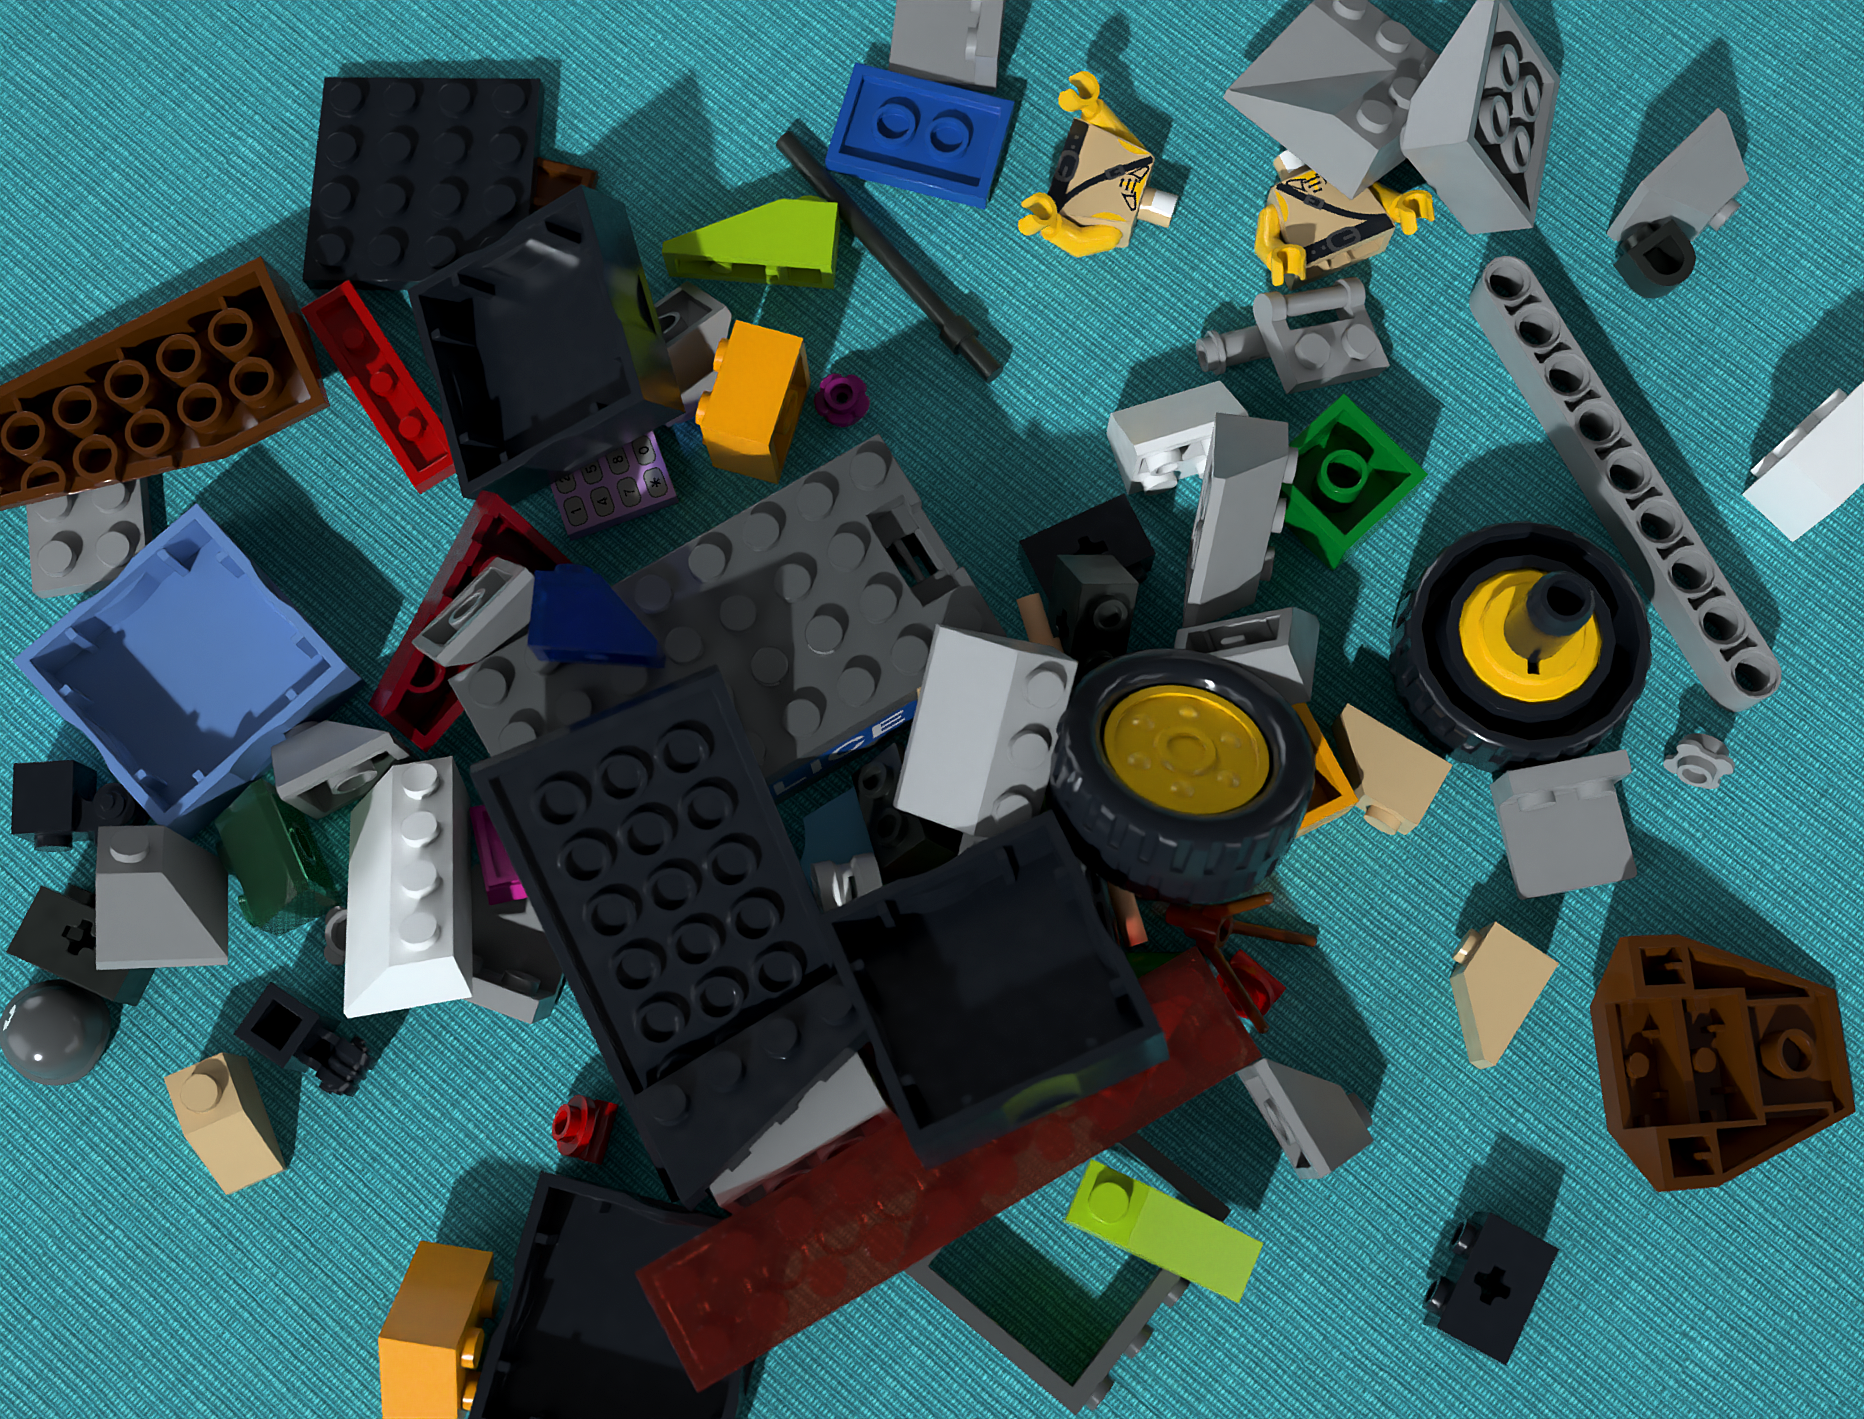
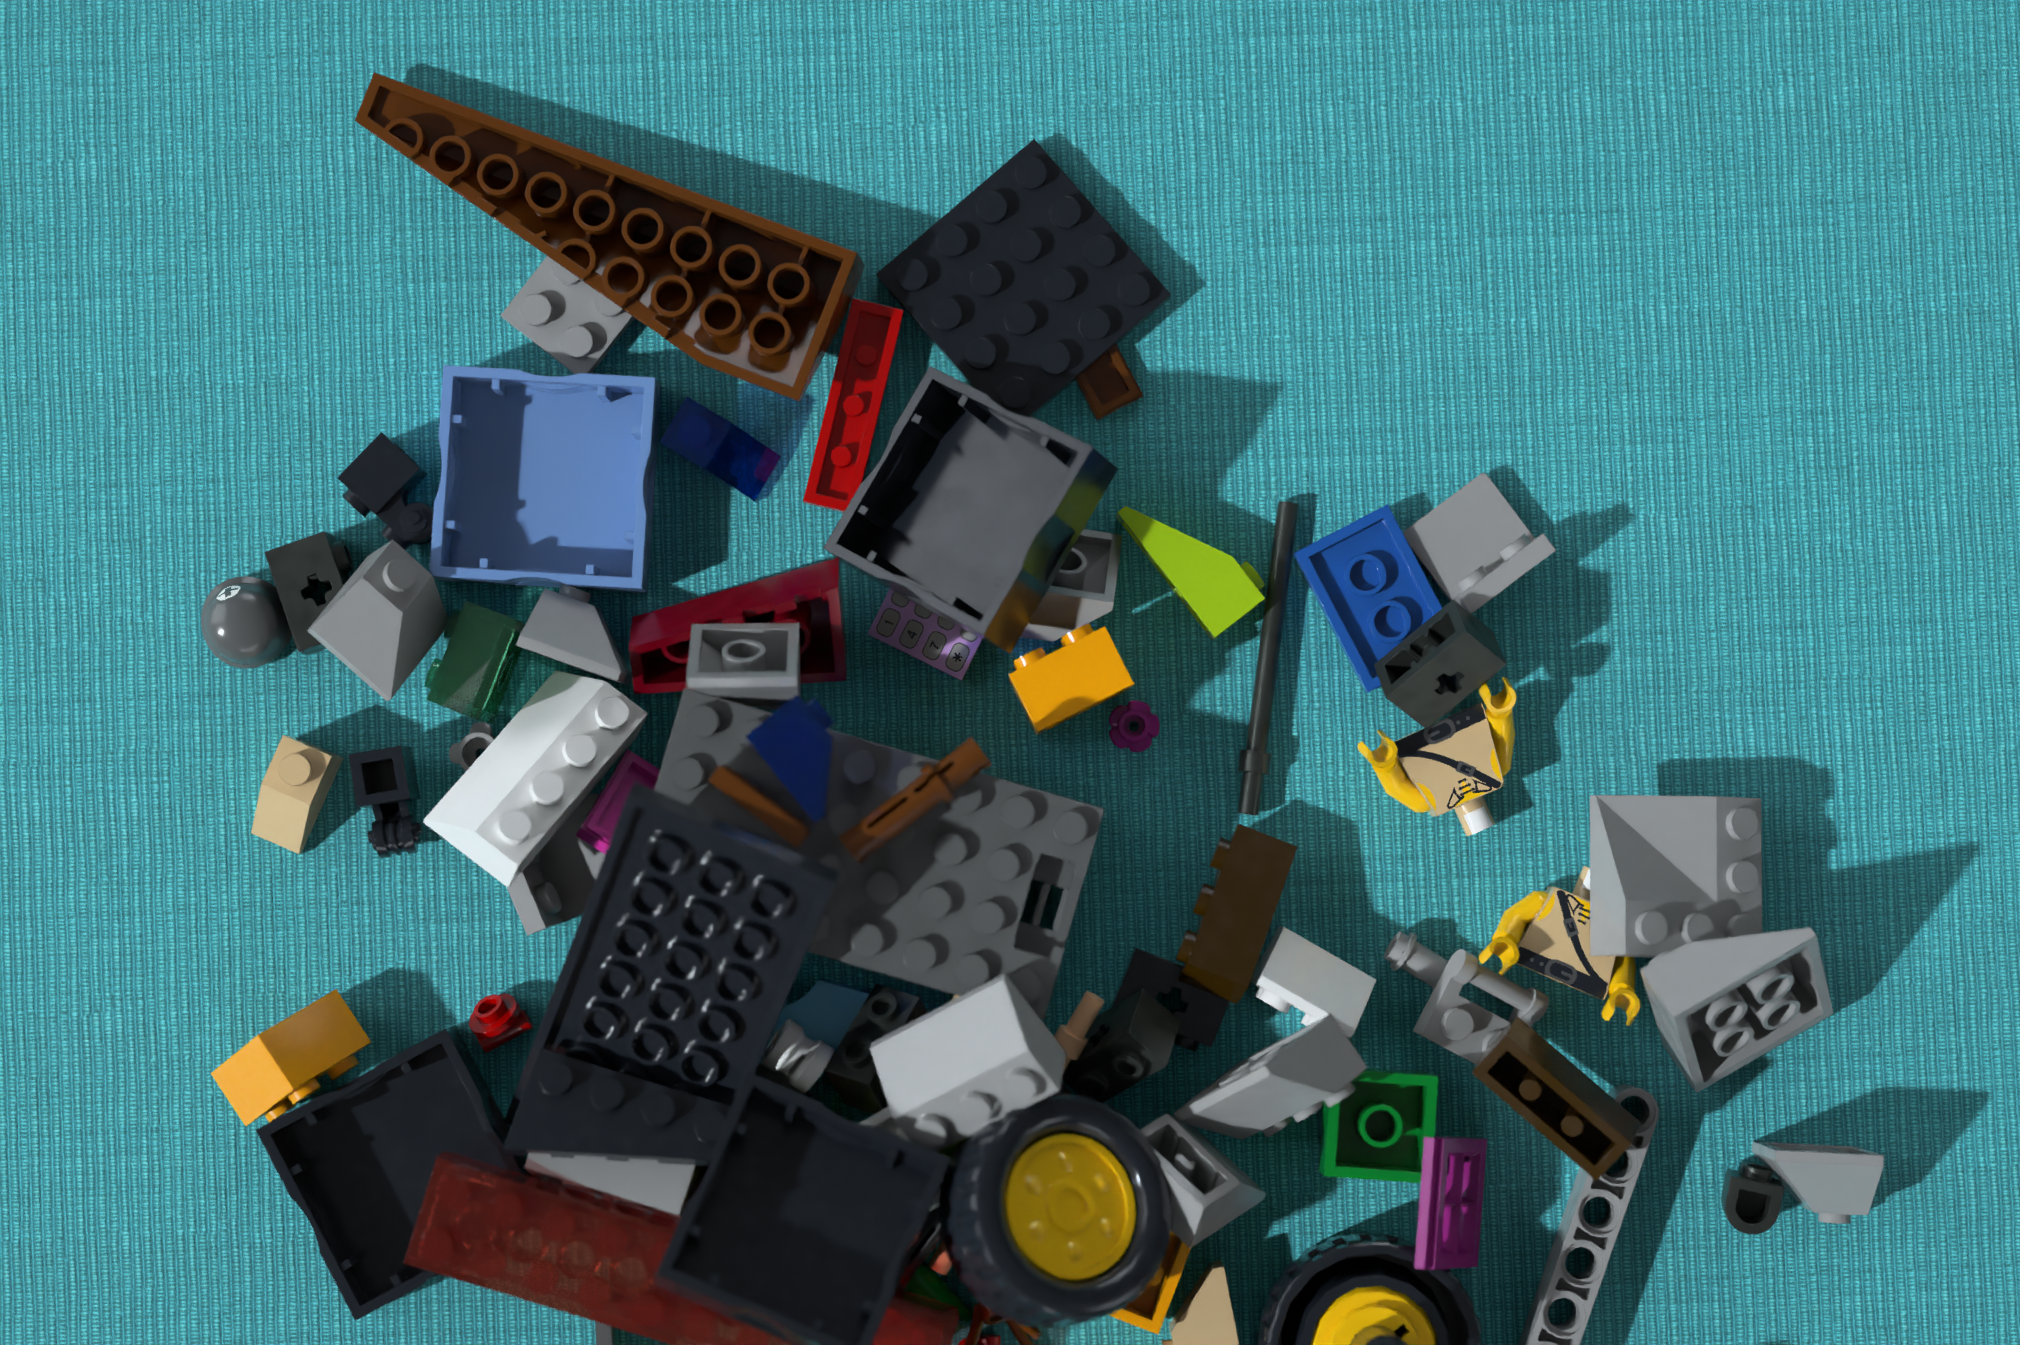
camera: 40 degrees right, 10 degrees up
none -> clear blue slope [660,397,782,502]
none -> reddish brown tile [708,765,811,848]
none -> reddish brown pin [839,736,992,864]
none -> dark brown brick [1175,823,1298,1004]
none -> pearl dark grey brick [1374,599,1506,729]
none -> magenta piece [1414,1137,1487,1270]
none -> dark brown brick [1472,1016,1641,1181]

